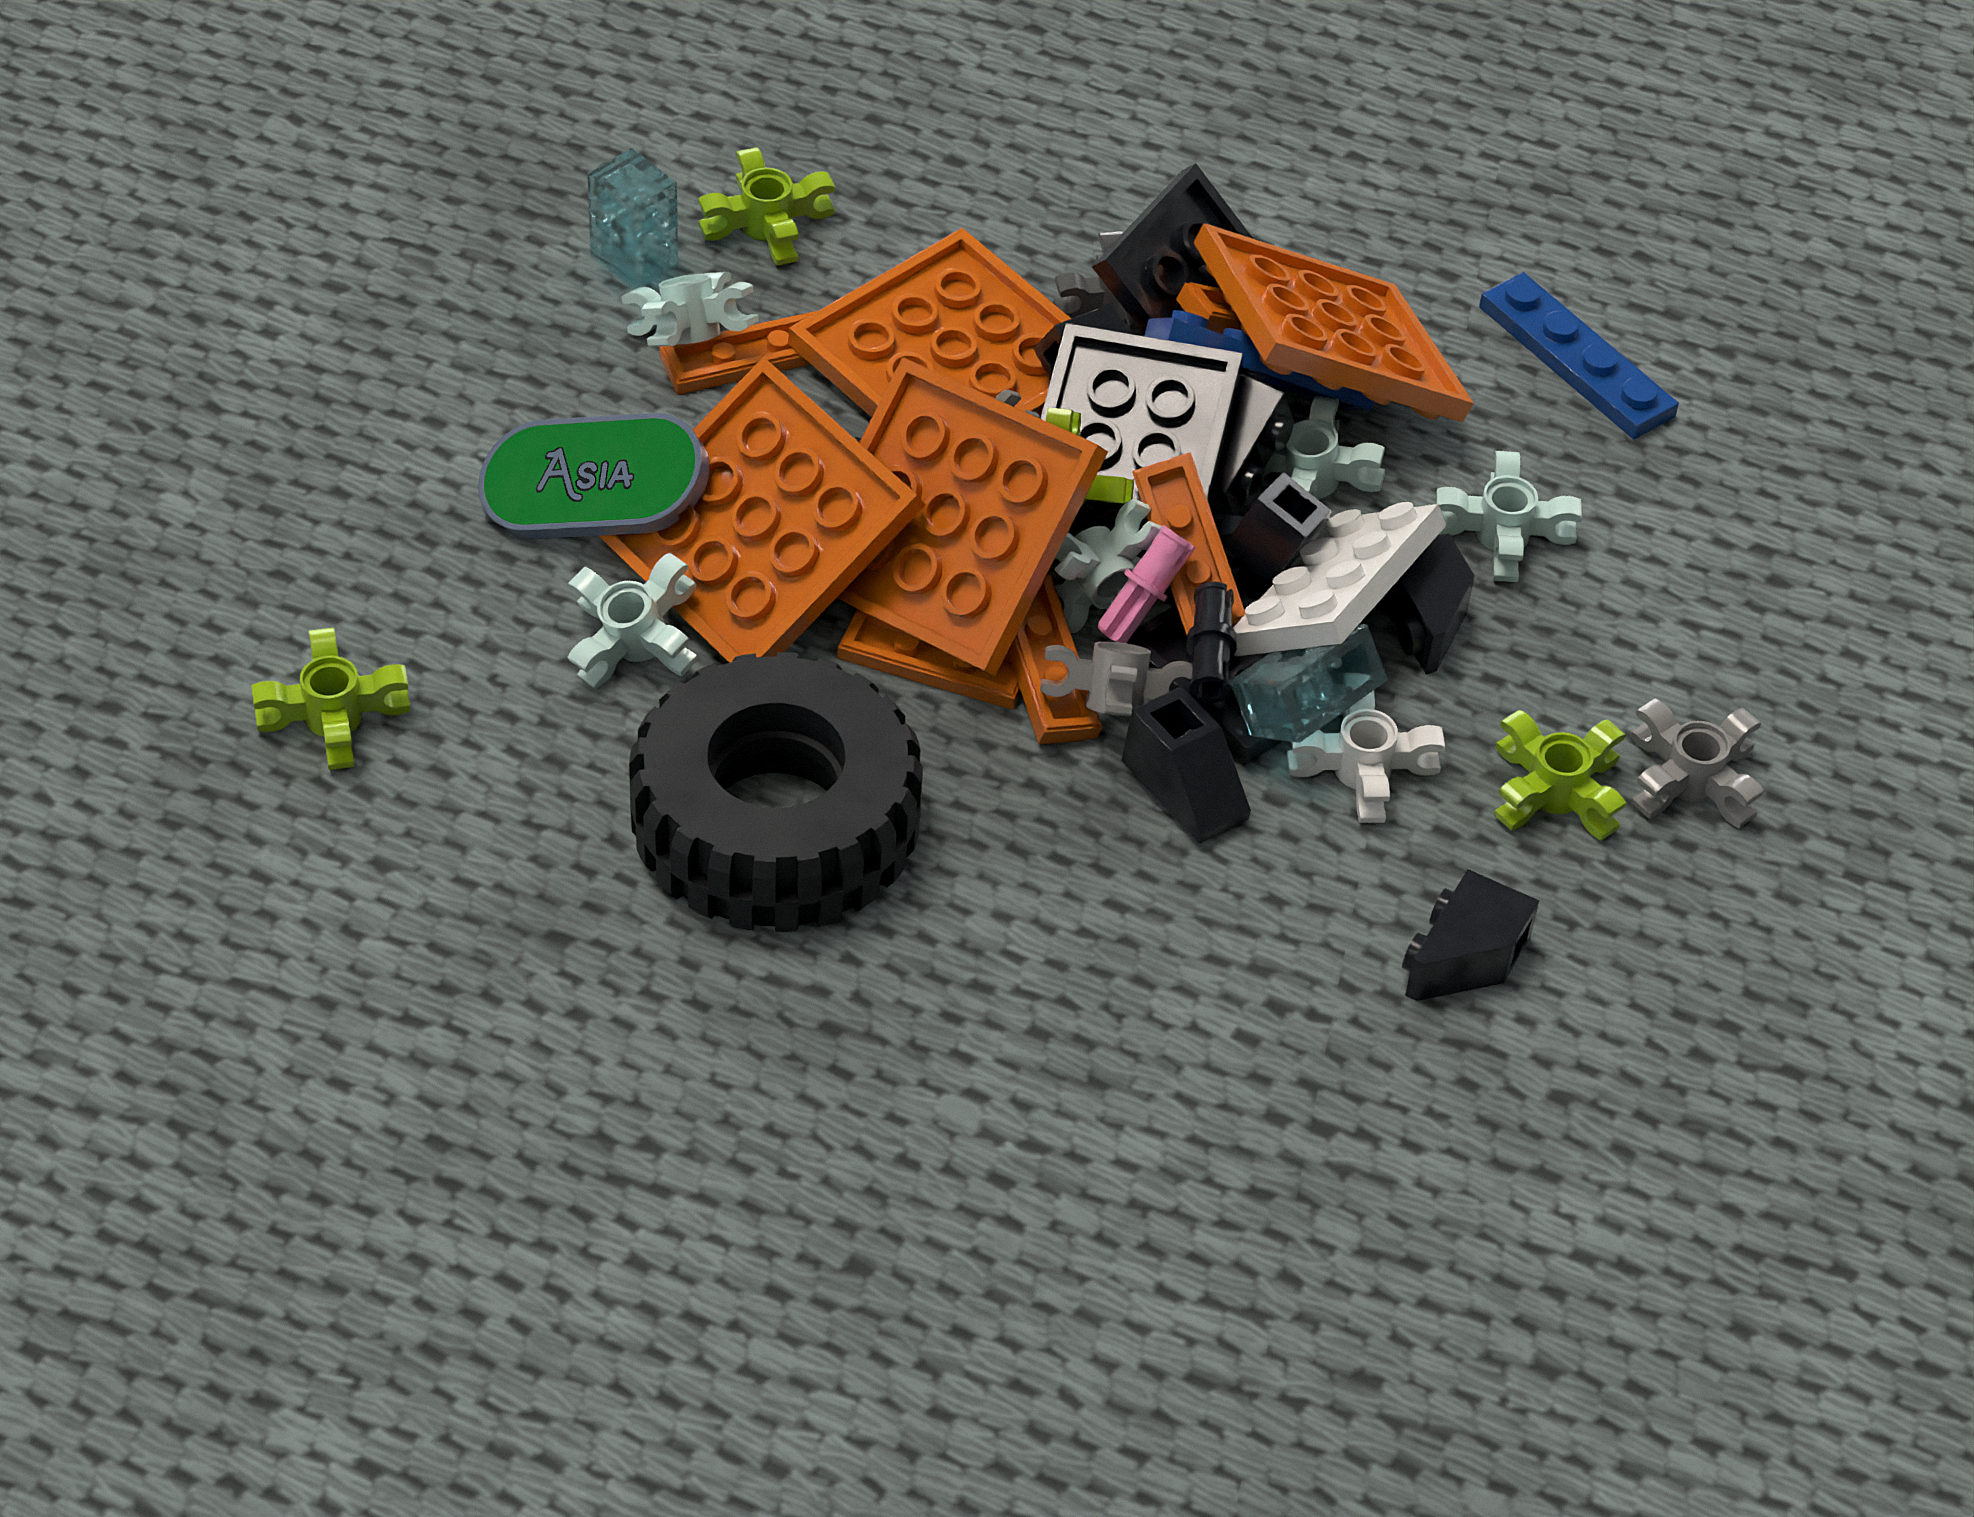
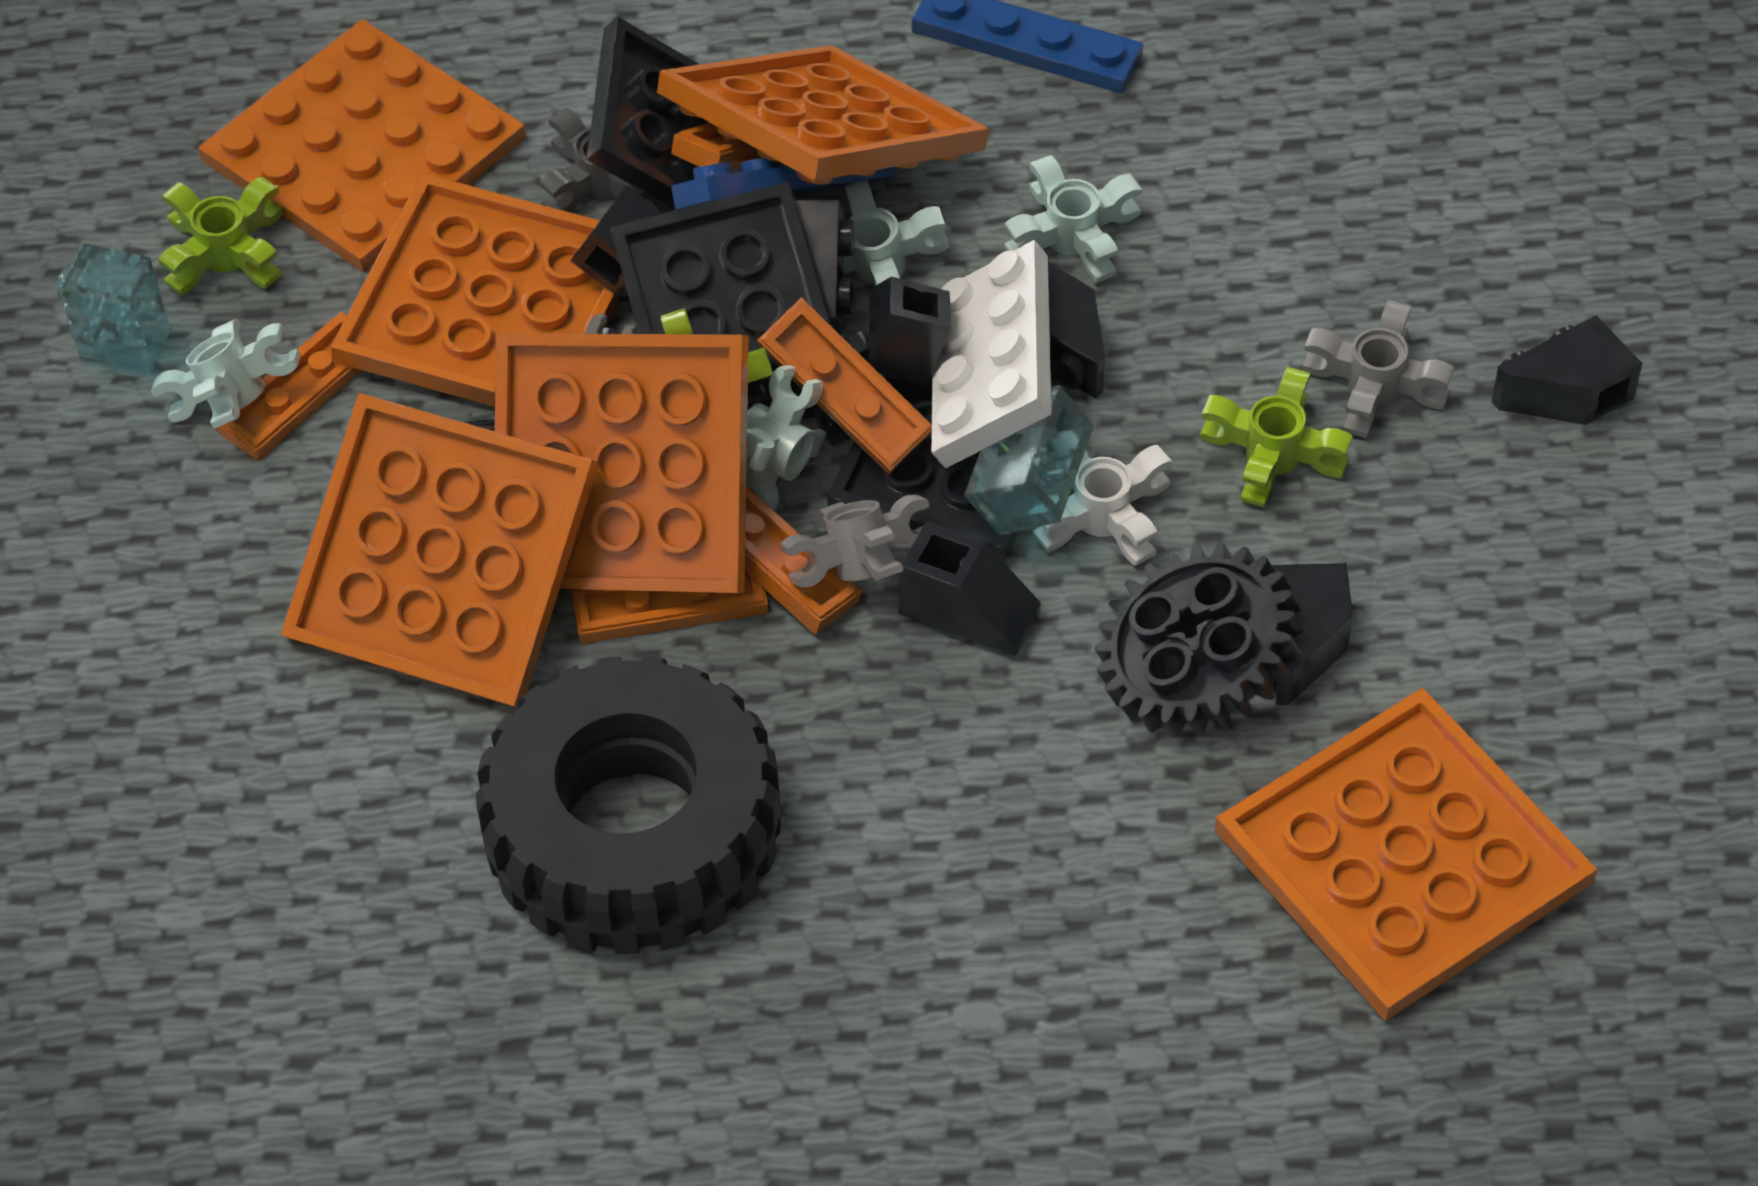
camera: 25 degrees left, 5 degrees up
lime pin [251,627,411,770] -> none
green tile [478,413,709,539] -> none
light aqua pin [568,553,698,689] -> none
bright pink axle [1098,525,1196,643] -> none
black pin [1187,581,1237,703] -> none
none -> orange plate [198,19,527,272]
none -> black gear [1094,542,1304,738]
none -> orange plate [1215,687,1598,1022]
none -> black slope [1491,315,1643,425]

